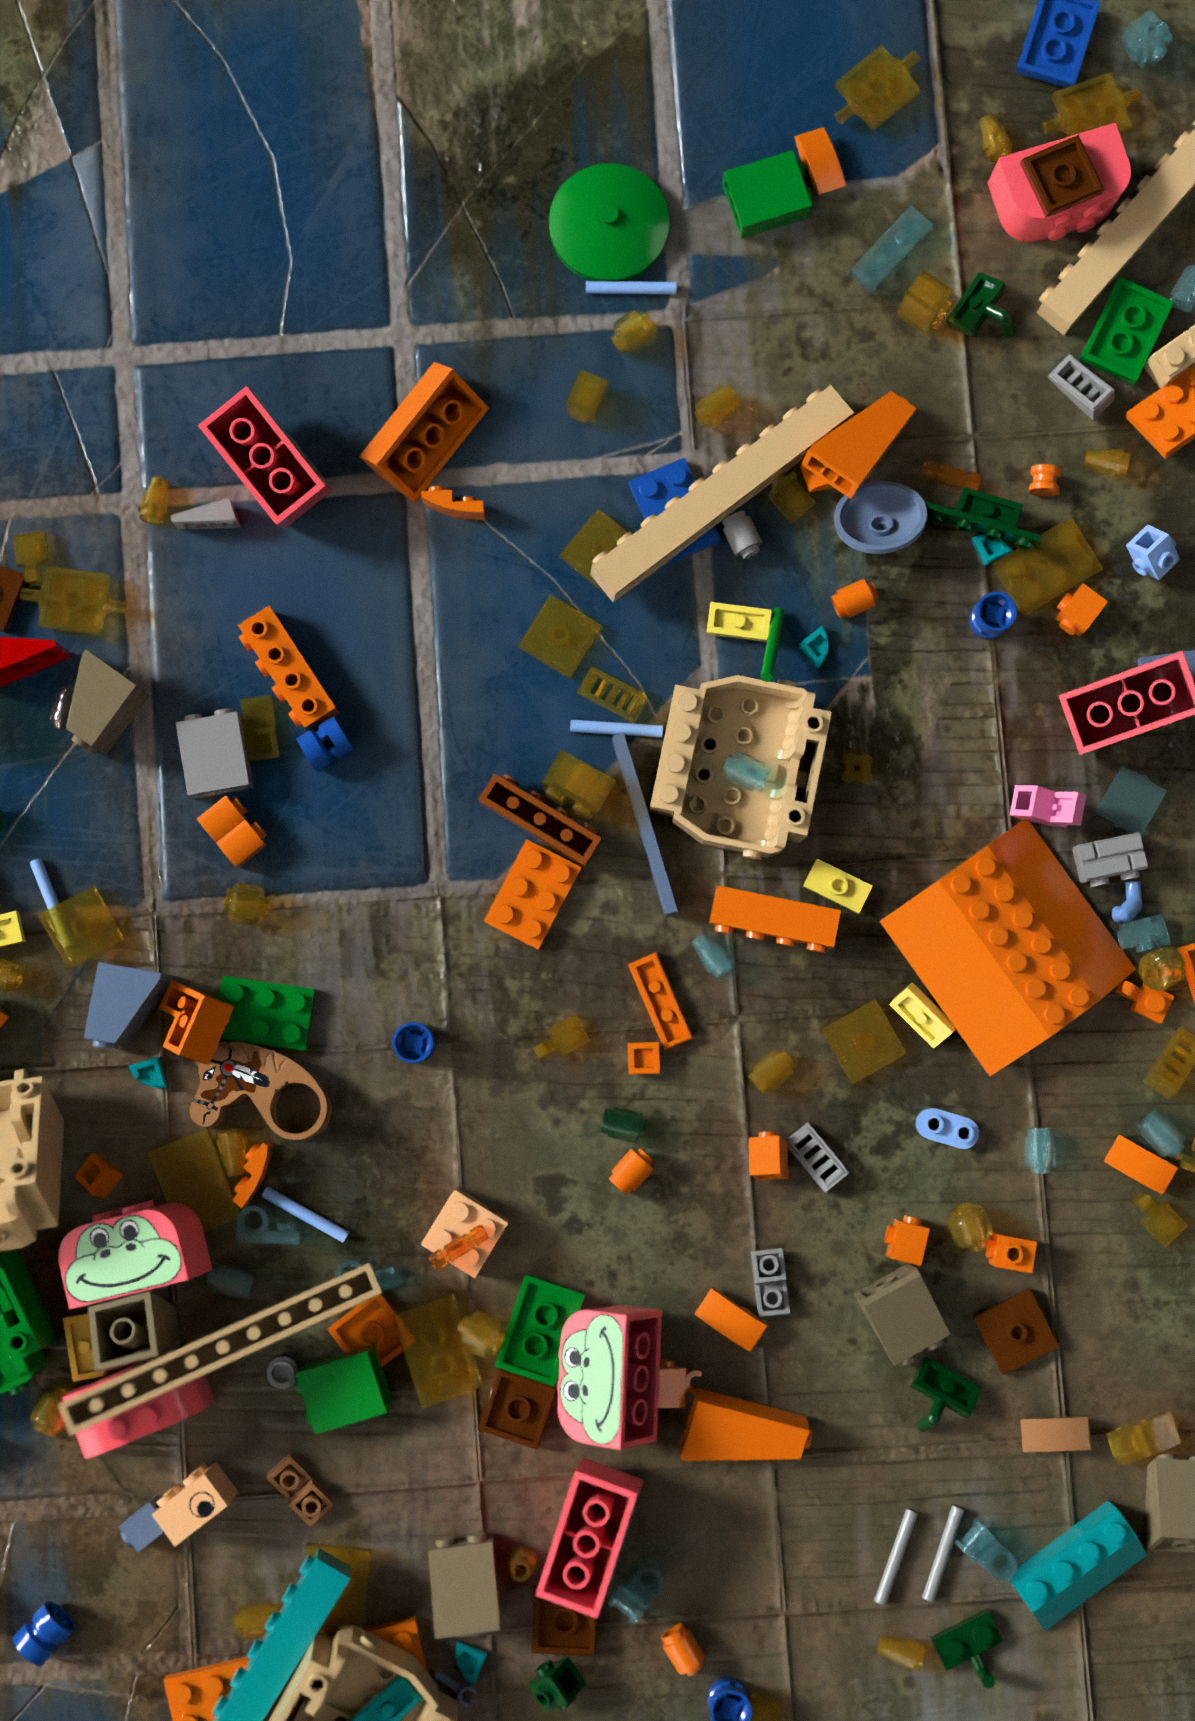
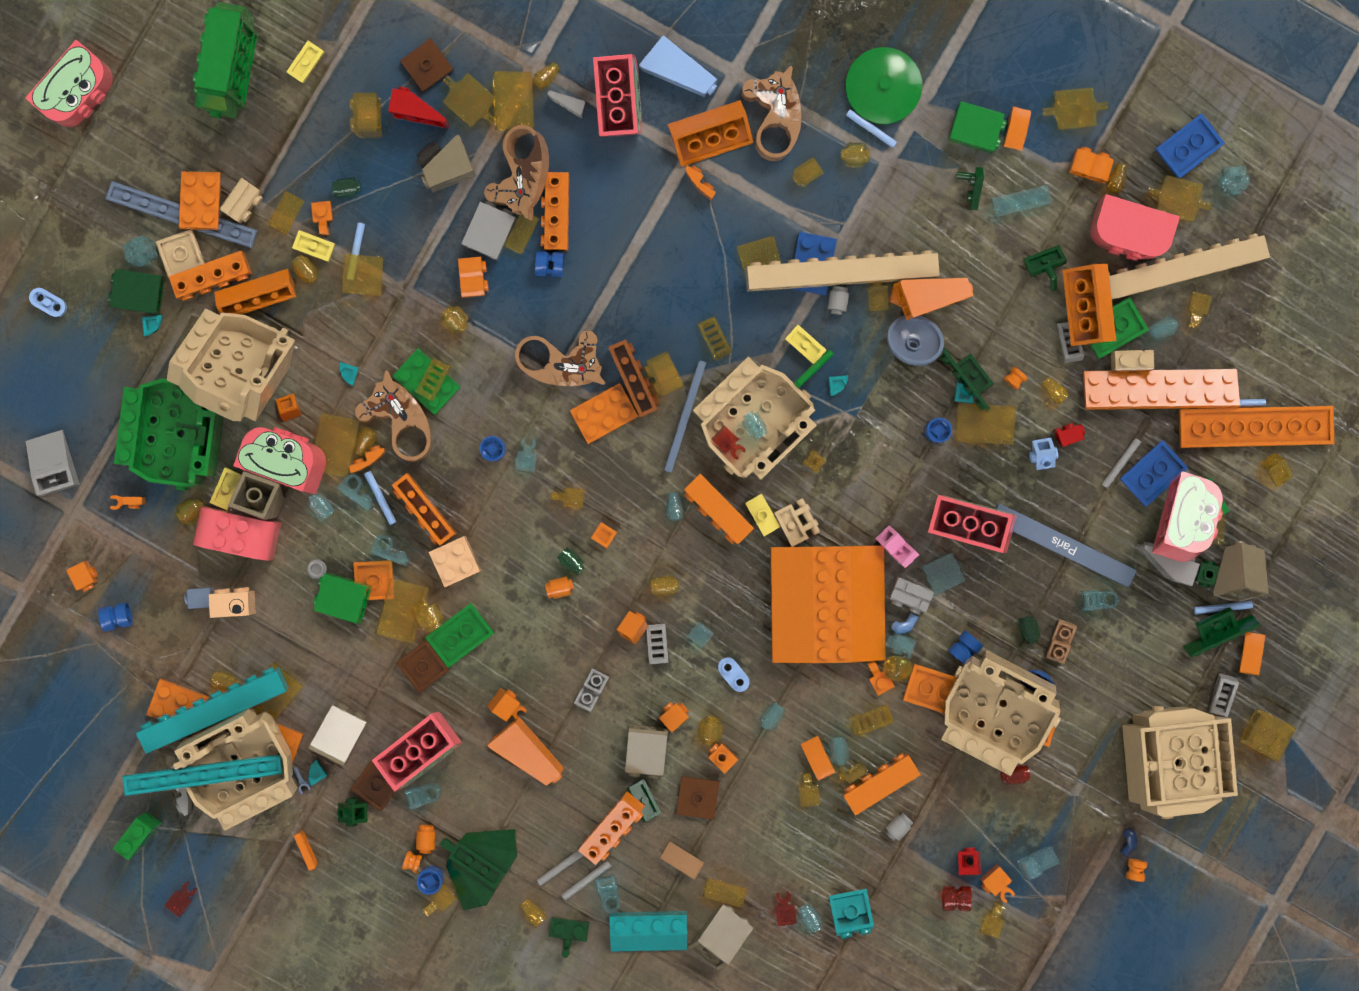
camera: 35 degrees right, 5 degrees up
clear yellow plate [13,531,50,587] -> none
tan brick [58,1263,382,1436] -> none
sand blue slope [83,962,174,1049] -> none
orange brick [159,980,234,1065] -> none
medium nougat slope [267,1452,334,1527] -> none
clear orange axle [429,1225,489,1270] -> none
clear yellow cone [506,1546,538,1582] -> none
clear yellow plate [518,594,602,679] -> none
brick [557,1305,662,1450] -> none
light blue bar [570,720,663,738] -> none
orange tile [628,952,693,1050] -> none
clear yellow brick [694,385,741,429] -> none
orange slope [695,1288,769,1352] -> none
clear yellow plate [821,999,907,1084] -> none
orange brick [831,578,879,619] -> none
light yellow plate [889,982,955,1049] -> none
clear yellow brick [897,269,953,336] -> none
clear orange axle [921,460,981,490] -> none
reddish brown plate [1020,135,1105,218] -> none
orange brick [1055,583,1108,637] -> none
none -> orange brick [392,473,457,546]
none -> orange wheel [402,851,423,874]
none -> clear yellow slope [416,358,451,401]
none -> dark green panel [439,829,517,910]
none -> medium nougat animal [484,125,549,221]
none -> clear yellow plate [493,71,534,130]
none -> medium nougat animal [515,331,605,386]
none -> clear light blue plate [515,438,537,472]
none -> orange brick [578,791,645,865]
none -> light blue slope [639,35,717,97]
none -> clear light blue plate [687,621,714,648]
none -> clear red plate [711,425,746,460]
none -> medium nougat animal [741,66,801,161]
none -> tan plate [774,498,820,547]
none -> dark green plate [956,167,984,210]
none -> red brick [1053,423,1085,447]
none -> orange slope [1062,264,1116,346]
none -> orange brick [1068,147,1114,184]

